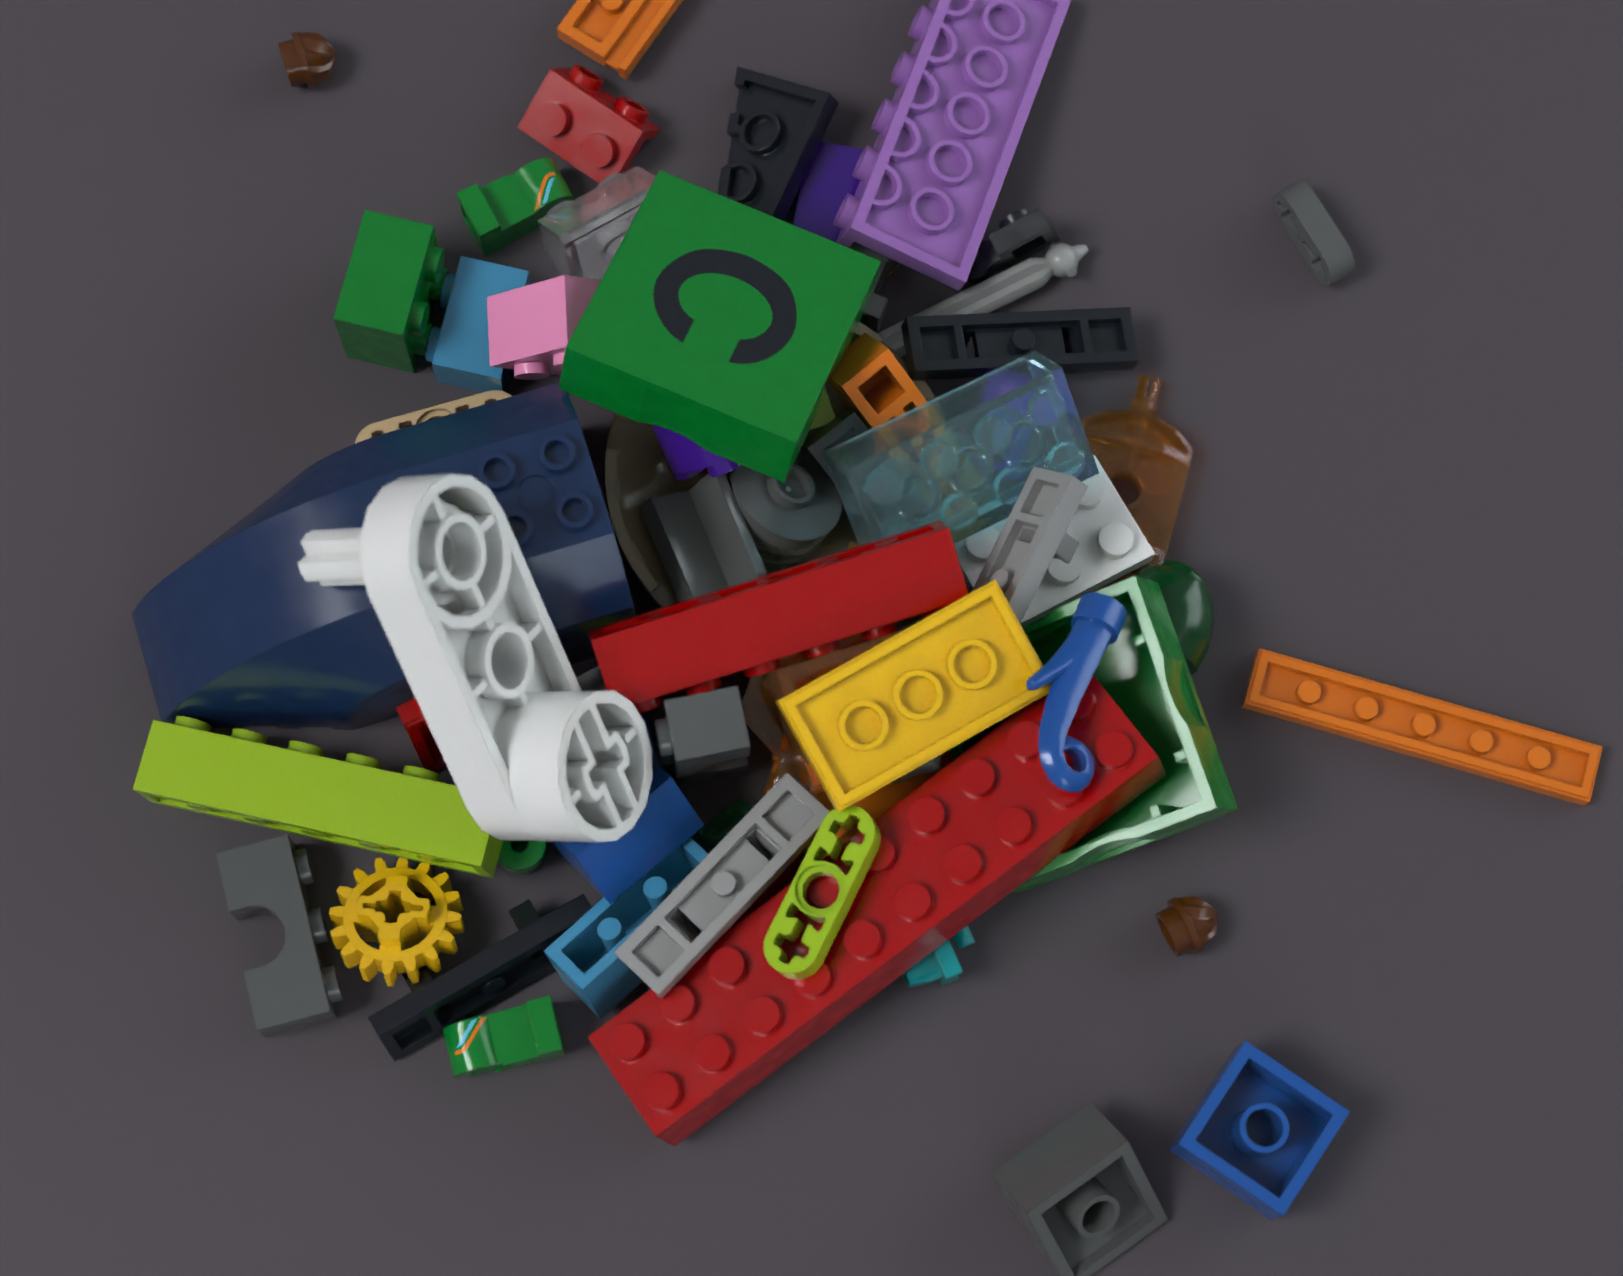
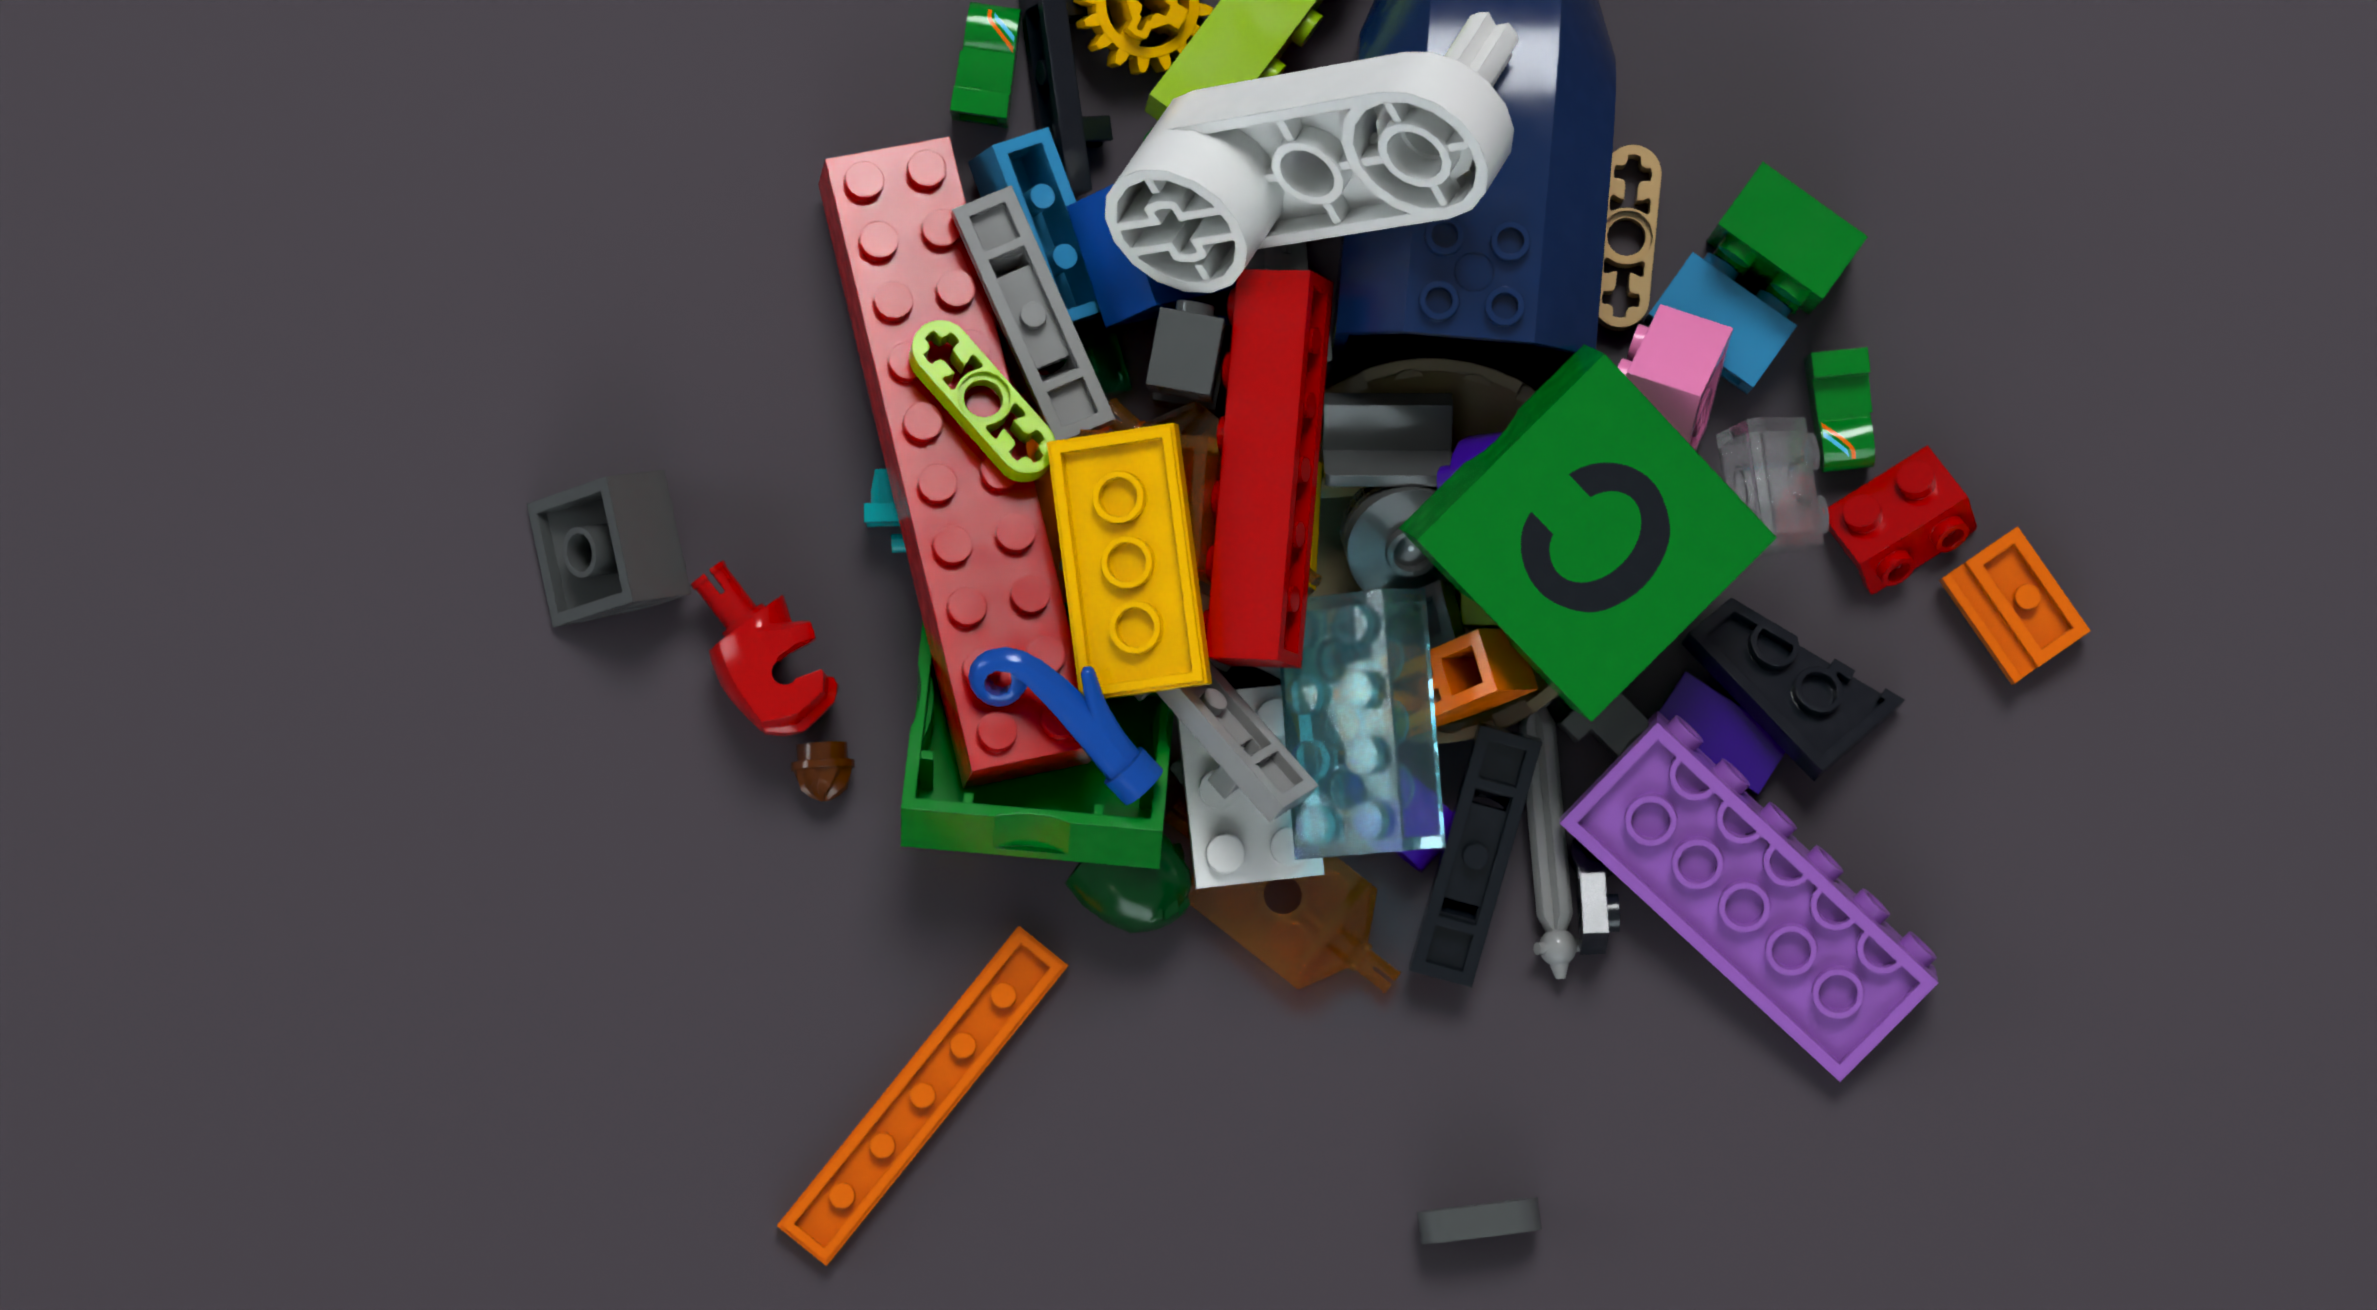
camera: 115 degrees right, 10 degrees up
reddish brown plate [278,31,336,89] -> none
blue brick [1168,1041,1350,1220] -> none
none -> red piece [691,560,839,736]

